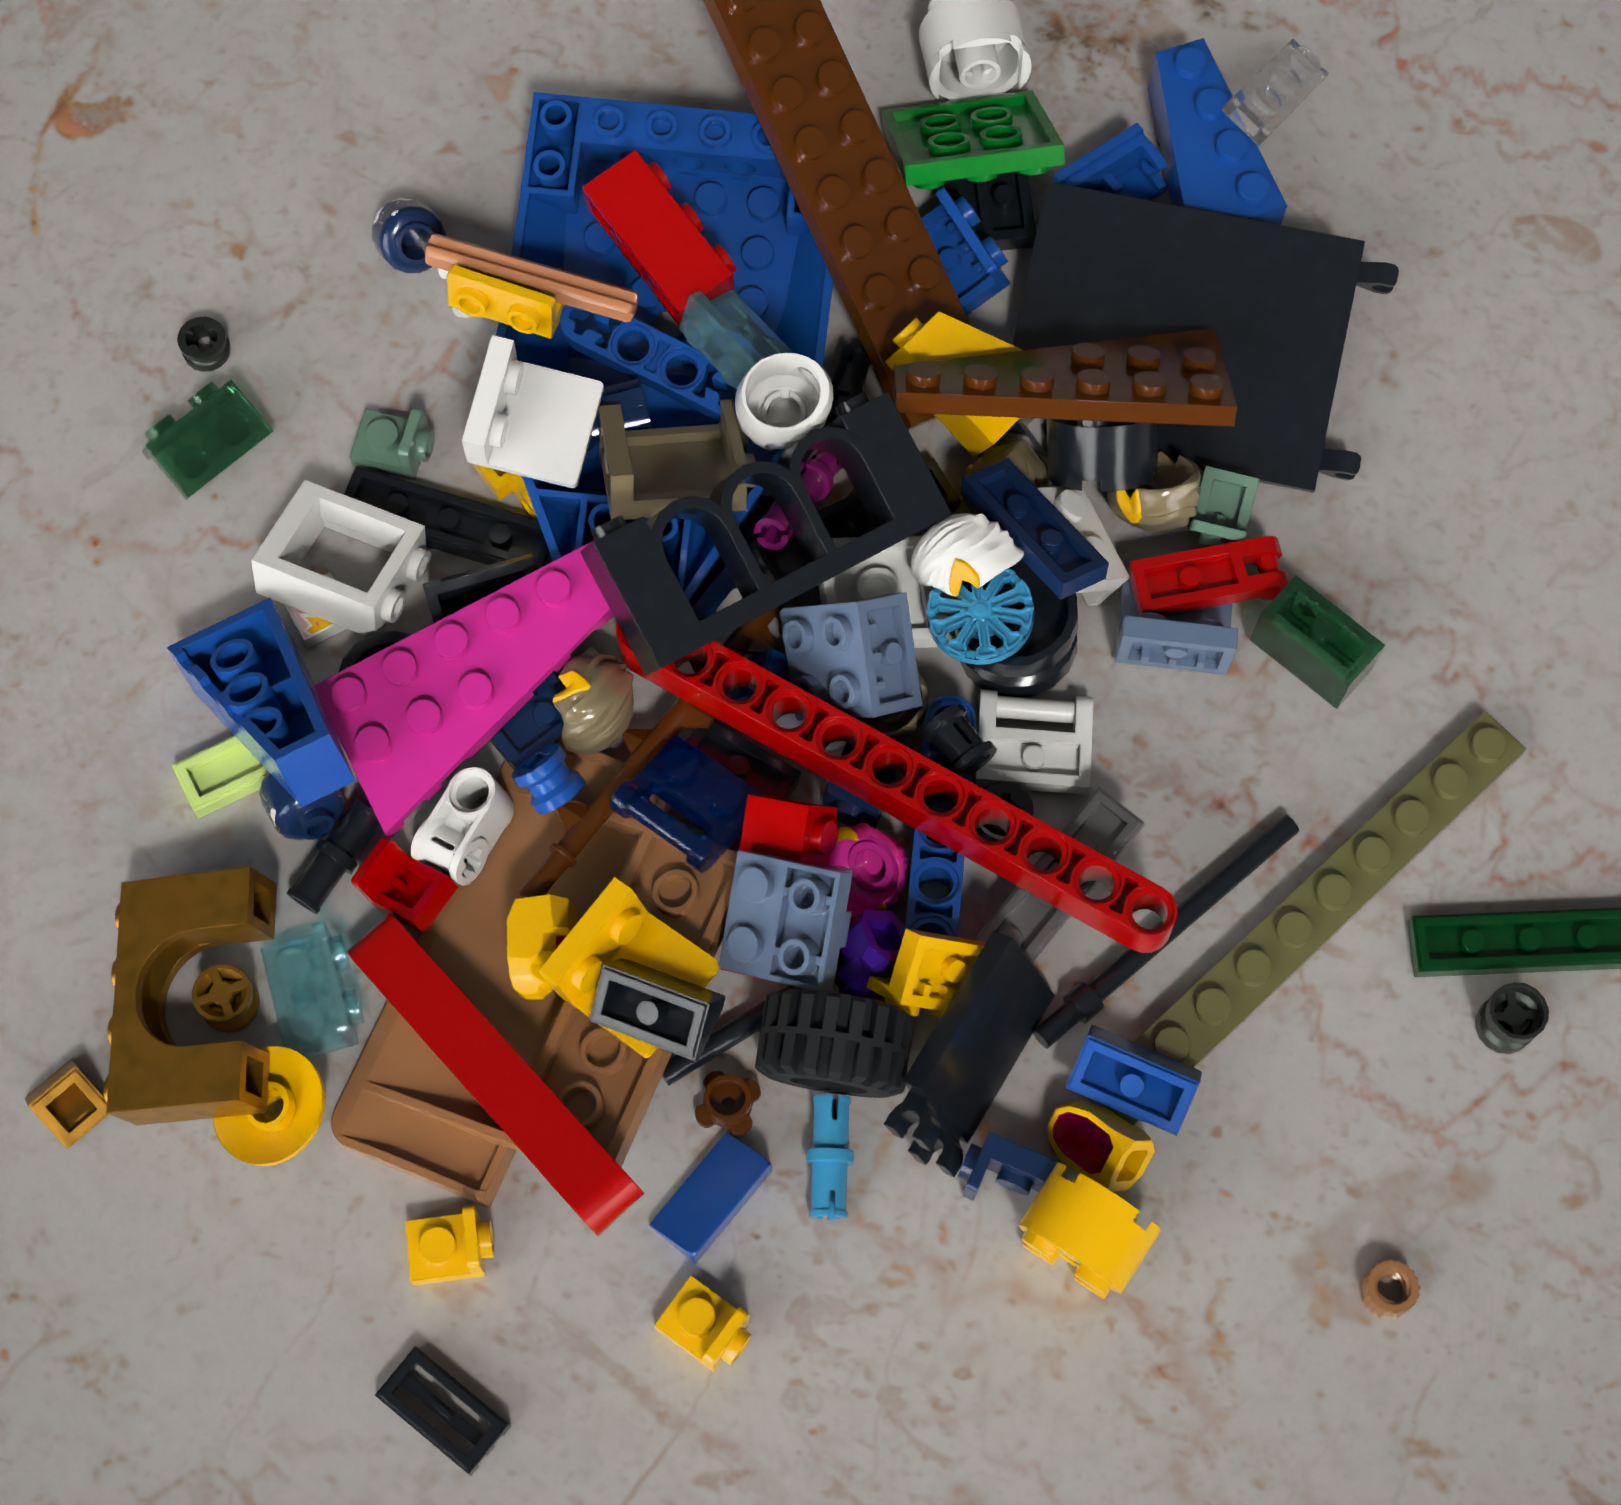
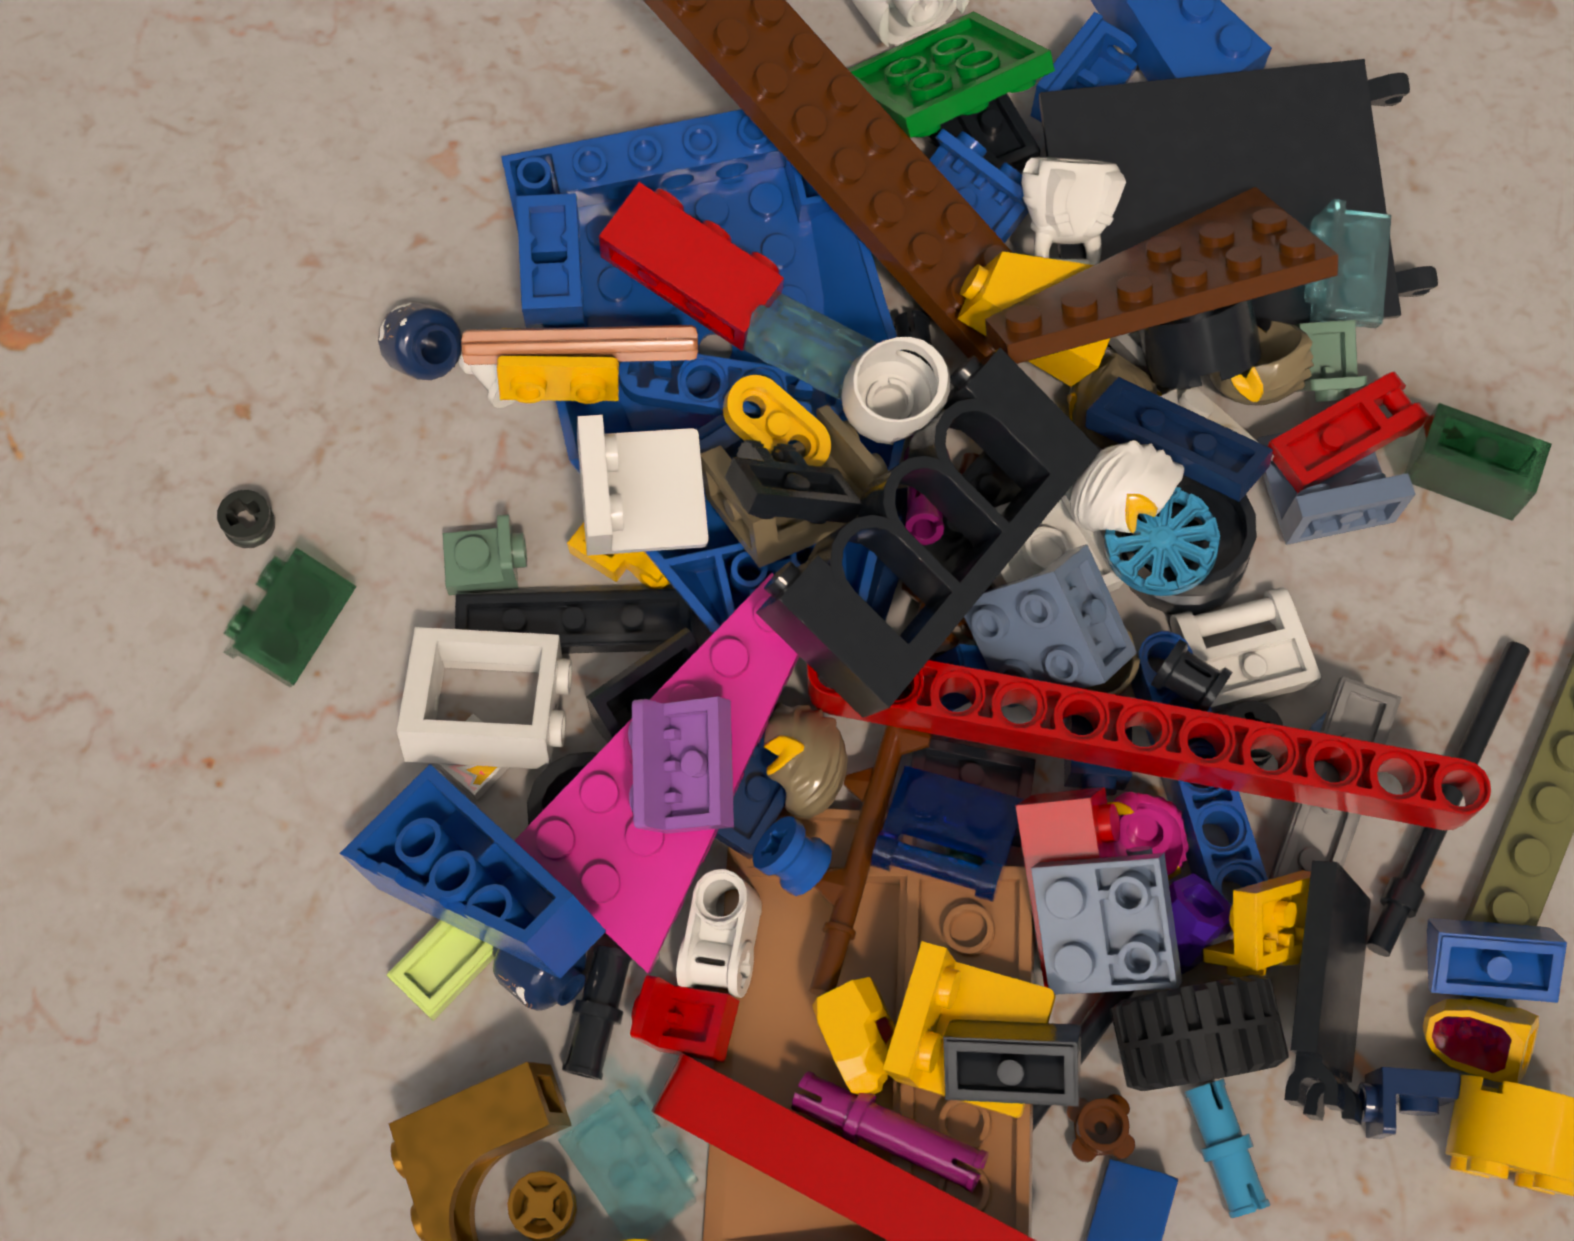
camera: 20 degrees left, 0 degrees up
none -> blue brick [516,193,585,328]
none -> medium lavender bracket [628,696,734,834]
none -> yellow plate [723,375,831,466]
none -> black hinge [724,440,863,524]
none -> magenta pin [791,1071,989,1193]
none -> white piece [1021,157,1126,265]
none -> clear light blue bracket [1304,199,1392,329]

